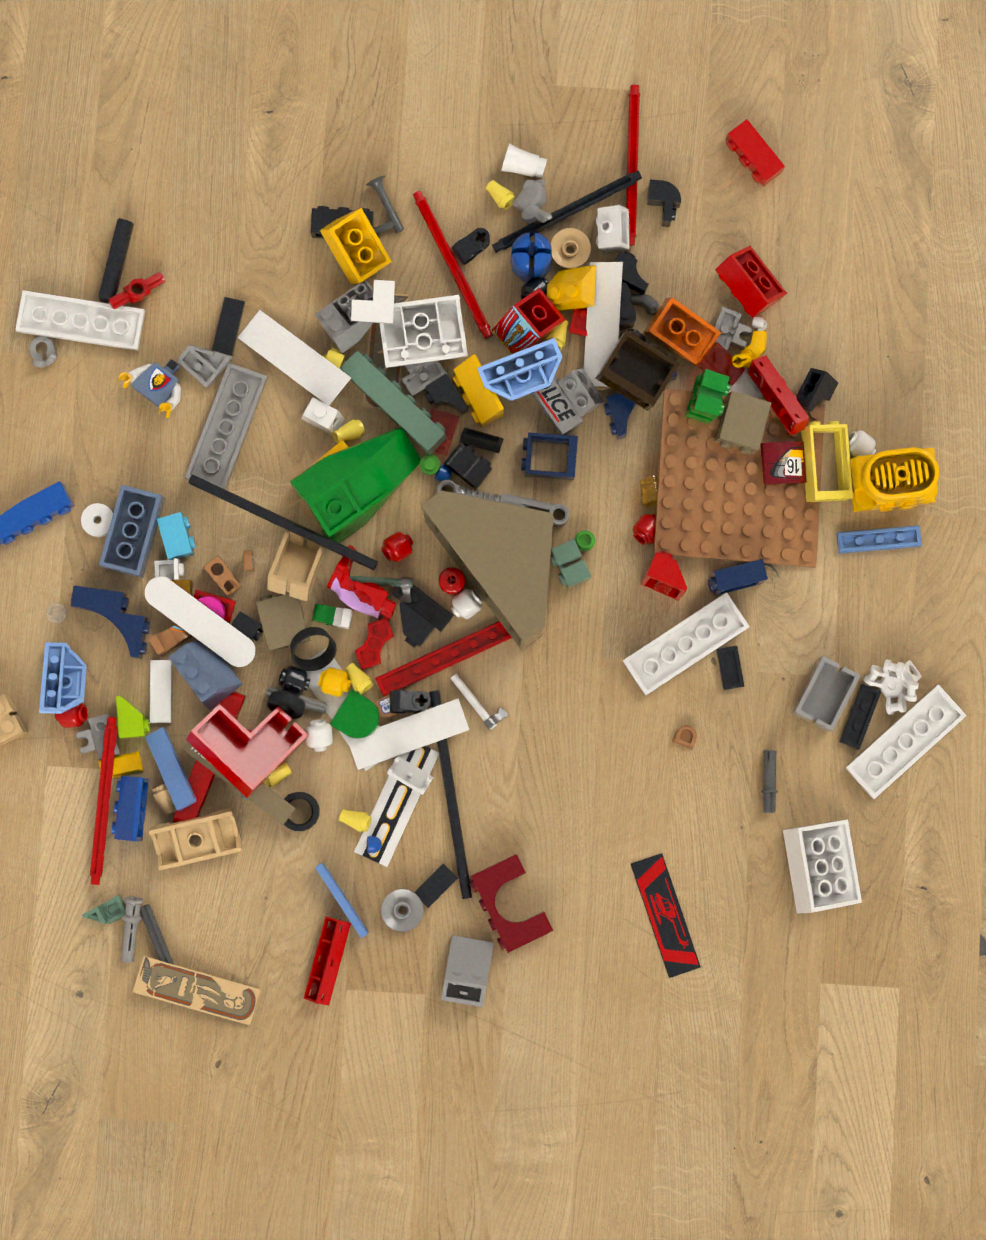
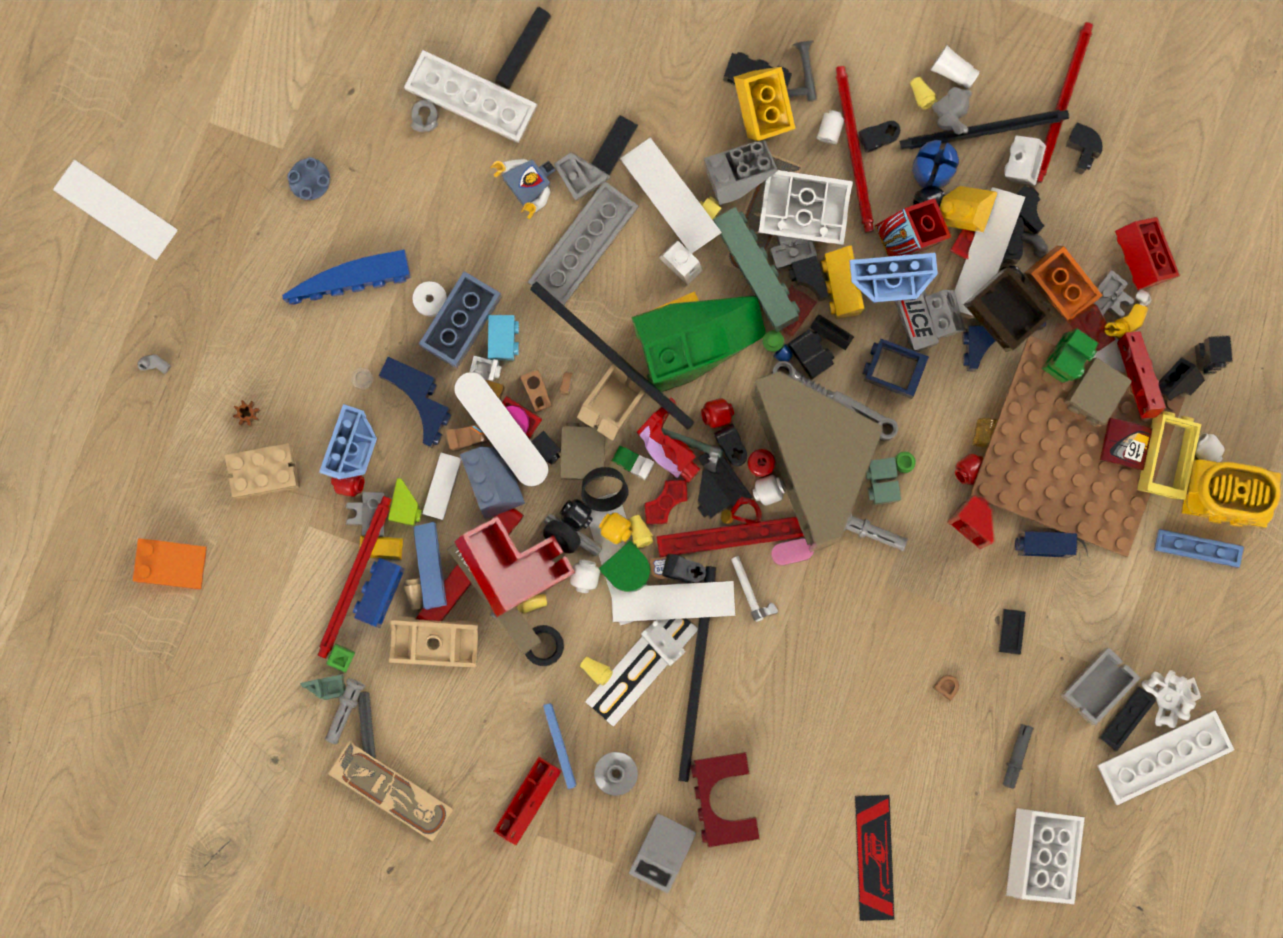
camera: 20 degrees right, 0 degrees up
red axle [108,272,165,310] -> none
light yellow cone [332,419,365,443] -> none
white tile [351,280,395,324] -> none
blue hinge [367,836,382,853] -> none
black tile [414,863,458,908] -> none
light yellow cone [546,320,568,350] -> none
tan dish [551,228,591,269] -> none
white plate [622,592,750,696] -> none
red brick [726,119,785,187] -> none
none -> bright green tile [326,643,355,673]
none -> black piece [714,423,747,467]
none -> red piece [721,497,762,525]
none -> bright pink tile [771,539,814,565]
none -> white brick [817,110,844,144]
none -> light grey pin [844,513,908,551]
none -> black arch [1195,336,1233,375]

